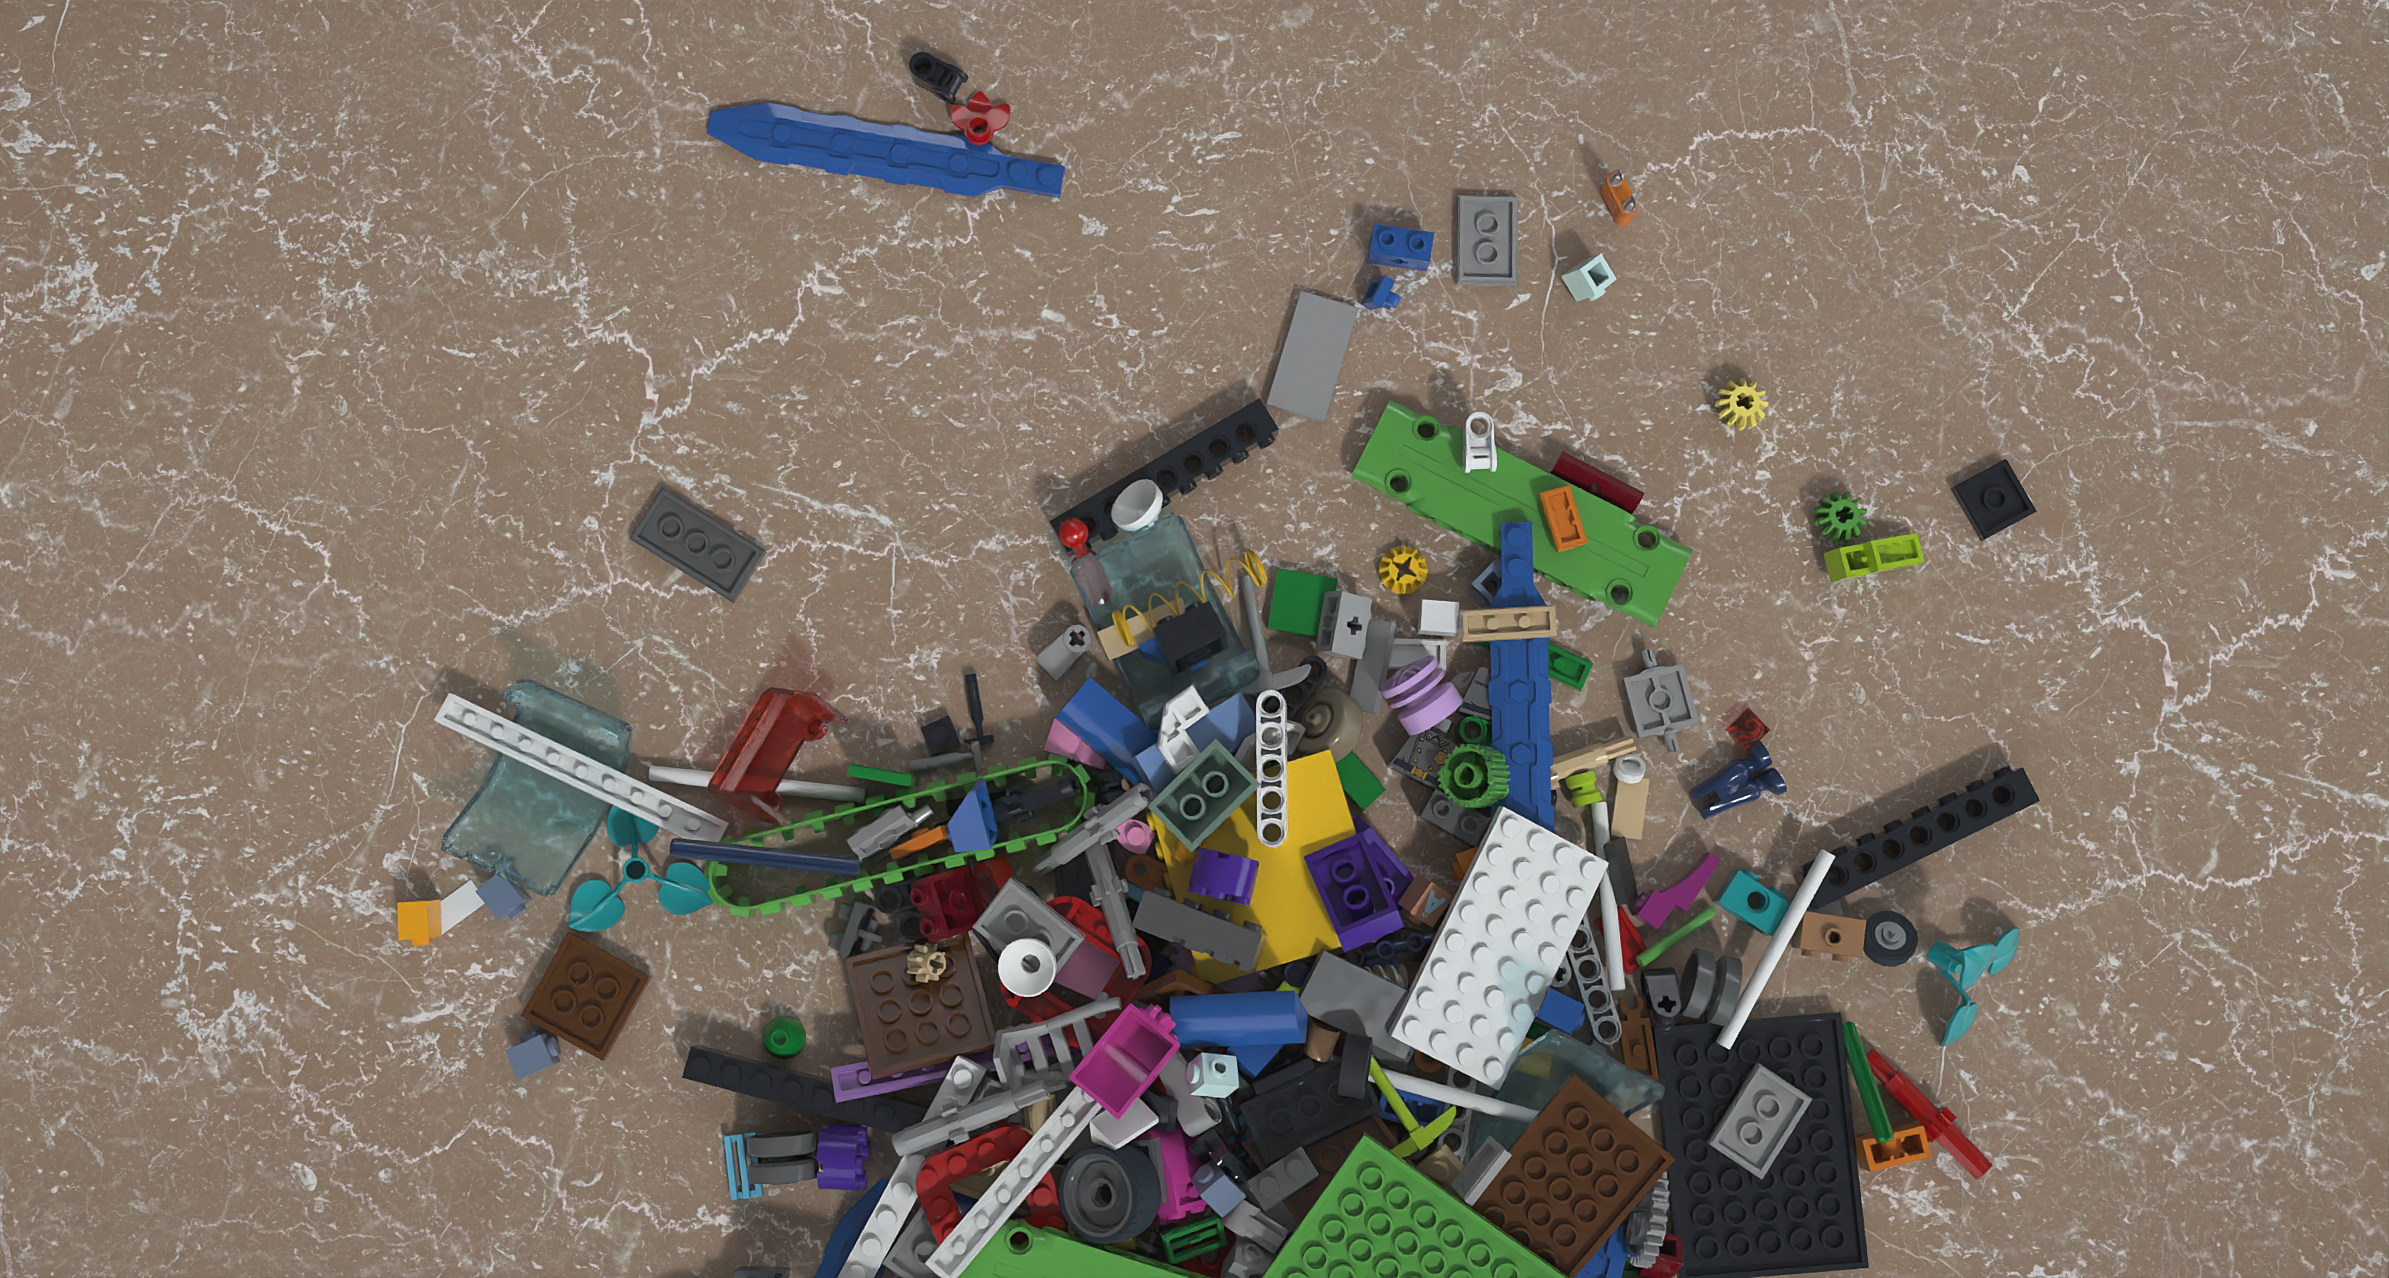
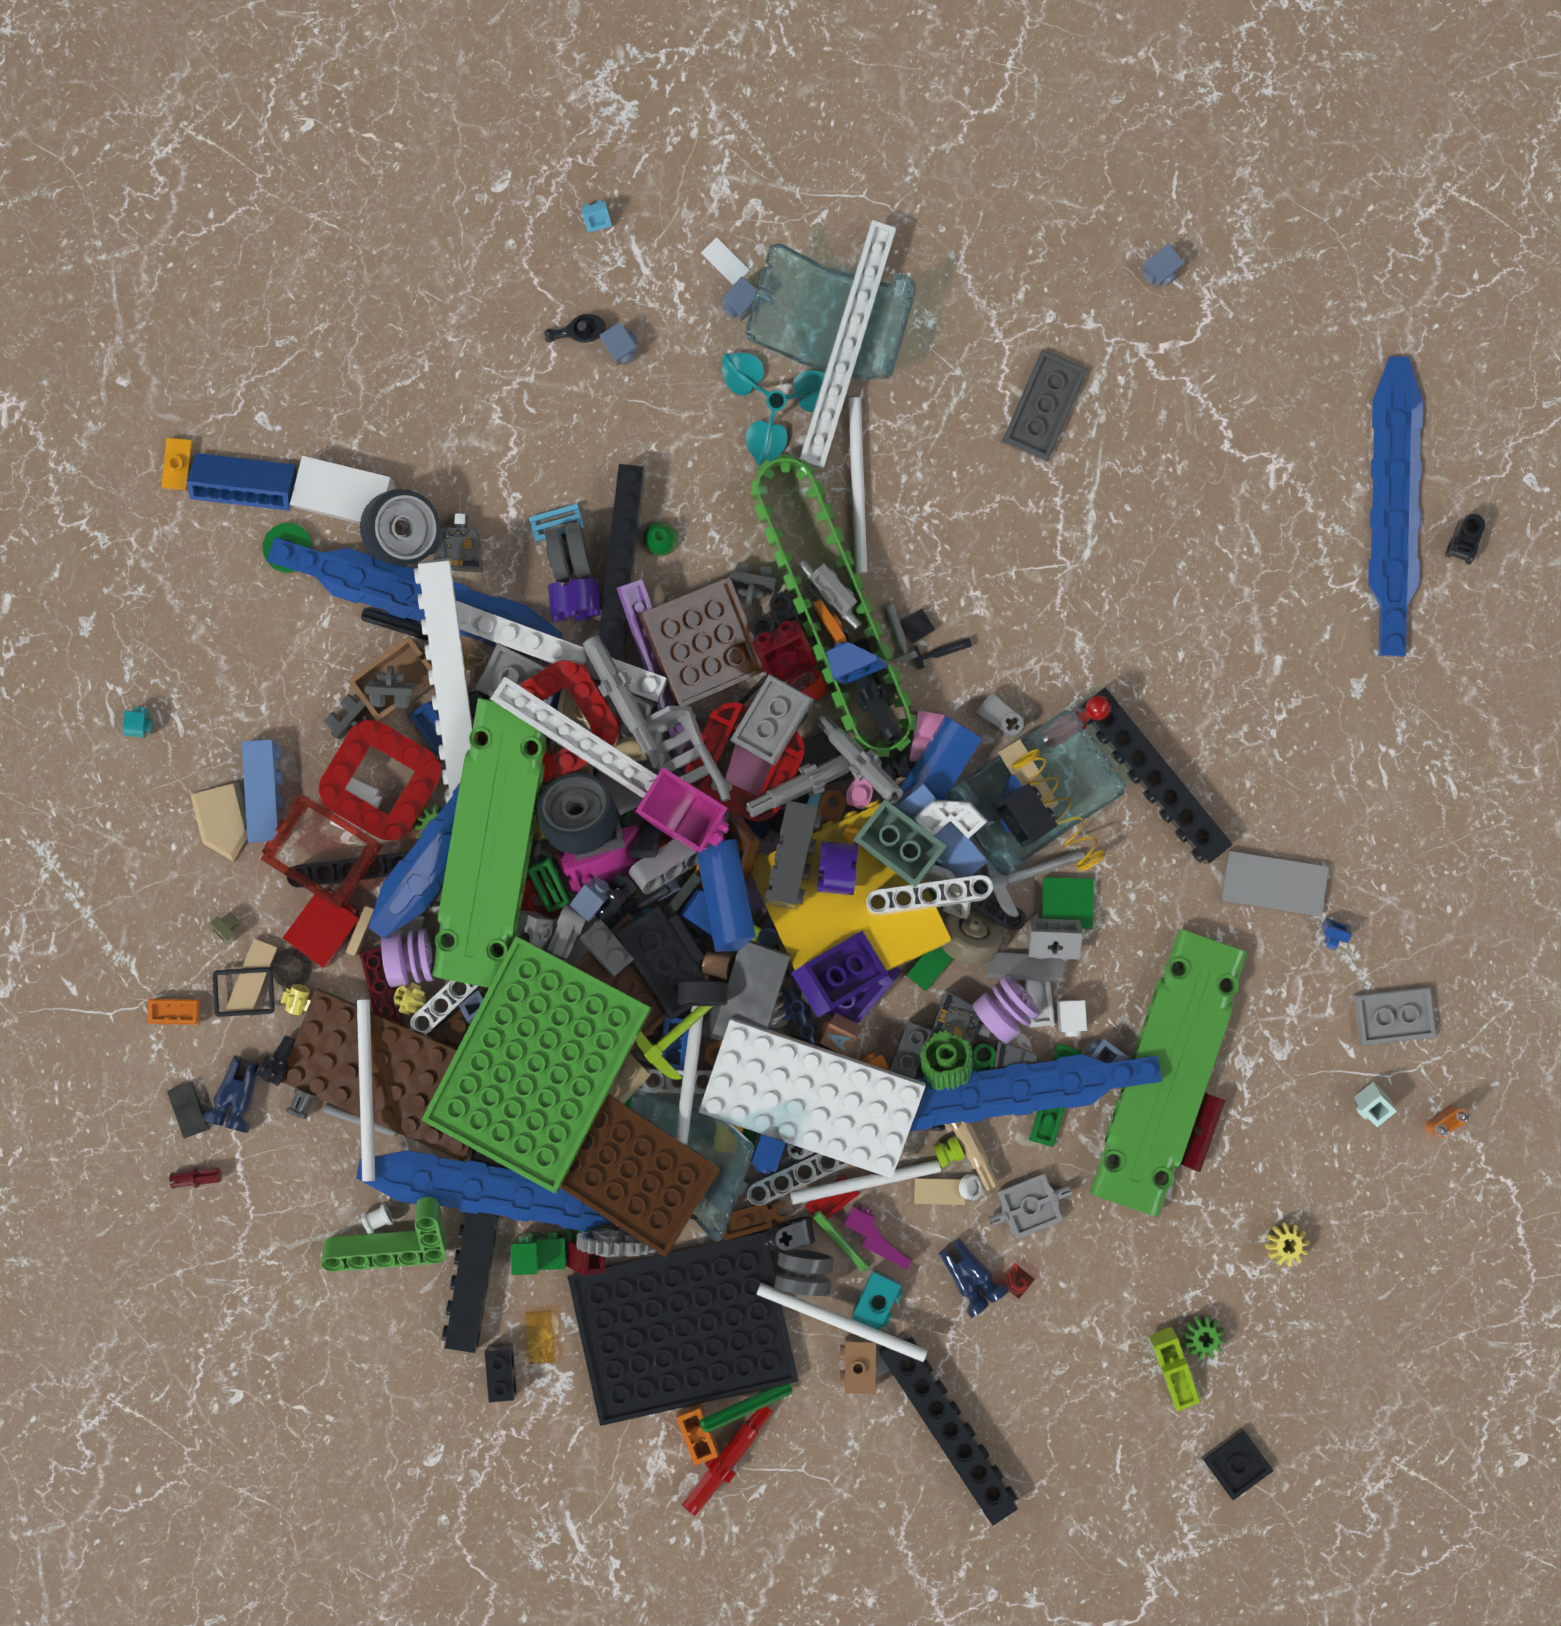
camera: 85 degrees right, 5 degrees up
light orange brick [397,899,442,946] -> none
reddish brown plate [521,932,652,1061] -> none
dark blue axle [670,838,861,876] -> none
clear red windscreen [708,687,850,827] -> none
green tile [847,764,919,787] -> none
tan gear [907,942,946,983] -> none
red plate [950,91,1011,145] -> none
white piece [998,938,1057,997] -> none
white slope [1089,1098,1159,1150] -> none
white piece [1111,479,1163,531] -> none
light aqua brick [1186,1053,1239,1098] -> none
blue brick [1367,224,1434,271] -> none
yellow gear [1379,545,1428,594] -> none
light grey tile [1450,1136,1512,1206] -> none
tan tile [1461,605,1557,642] -> none
white piece [1462,412,1497,473] -> none
orange plate [1538,484,1588,553] -> none
pearl dark grey tile [1603,836,1638,905] -> none
light grey tile [1706,1063,1812,1179] -> none
black wheel [1863,911,1918,967] -> none
teal plant [1927,927,2020,1048] -> none
none -> black piece [544,314,606,343]
none -> medium azure tile [581,200,612,233]
none -> sand blue brick [1141,244,1184,288]

